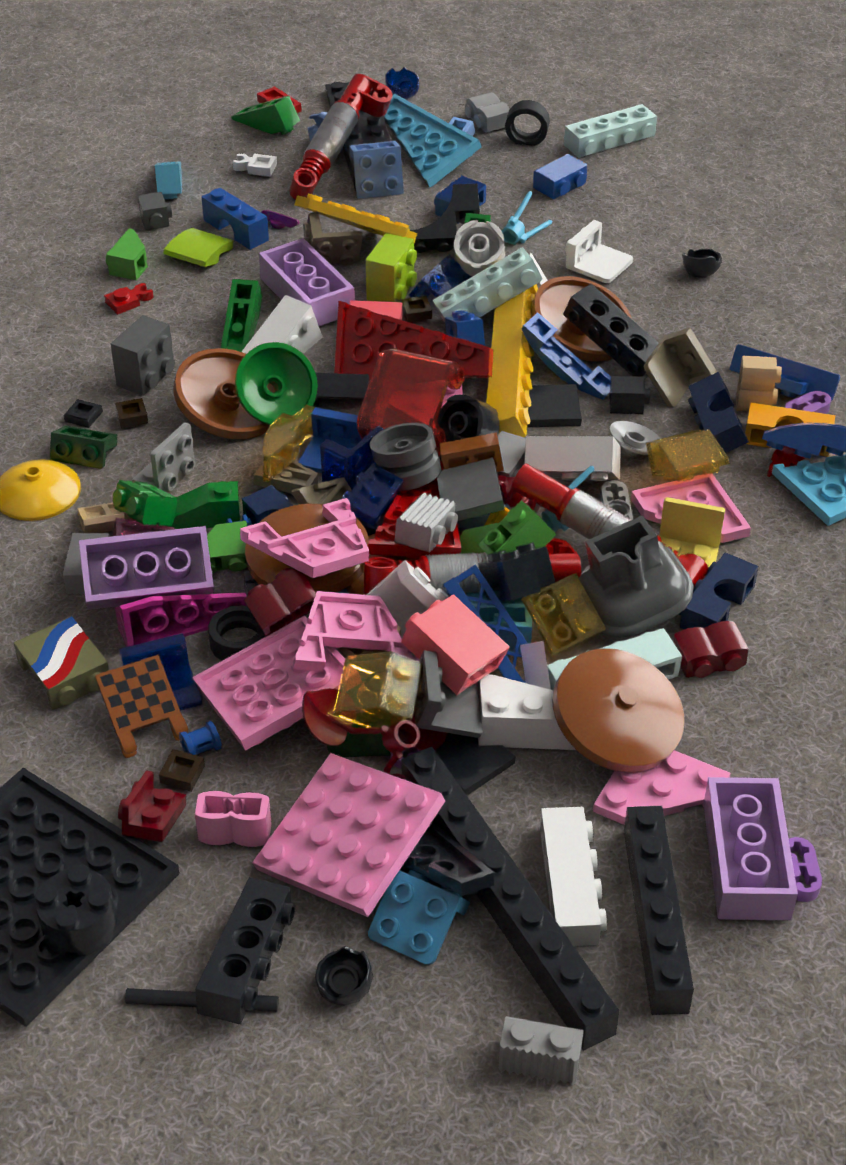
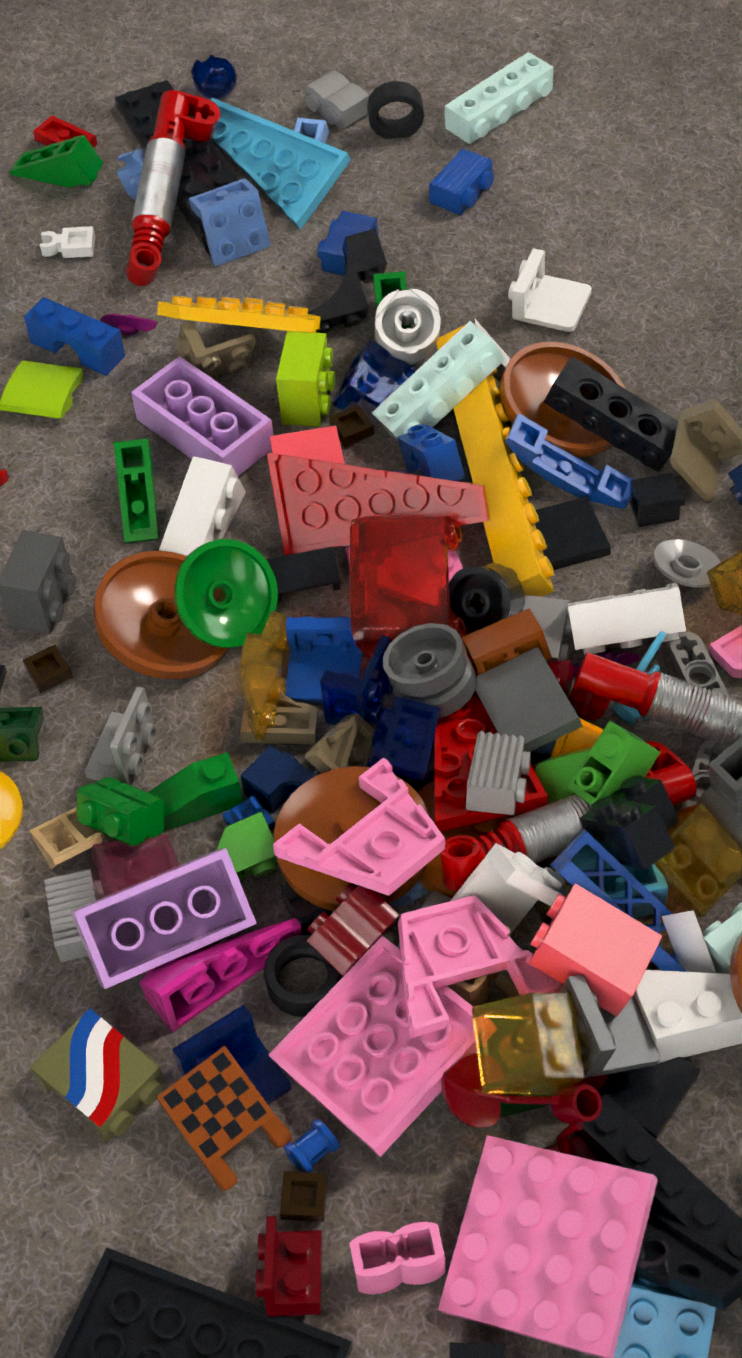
camera: 10 degrees left, 10 degrees up
medium azure plant [502,191,553,245] -> none
black hair [682,249,722,278] -> none

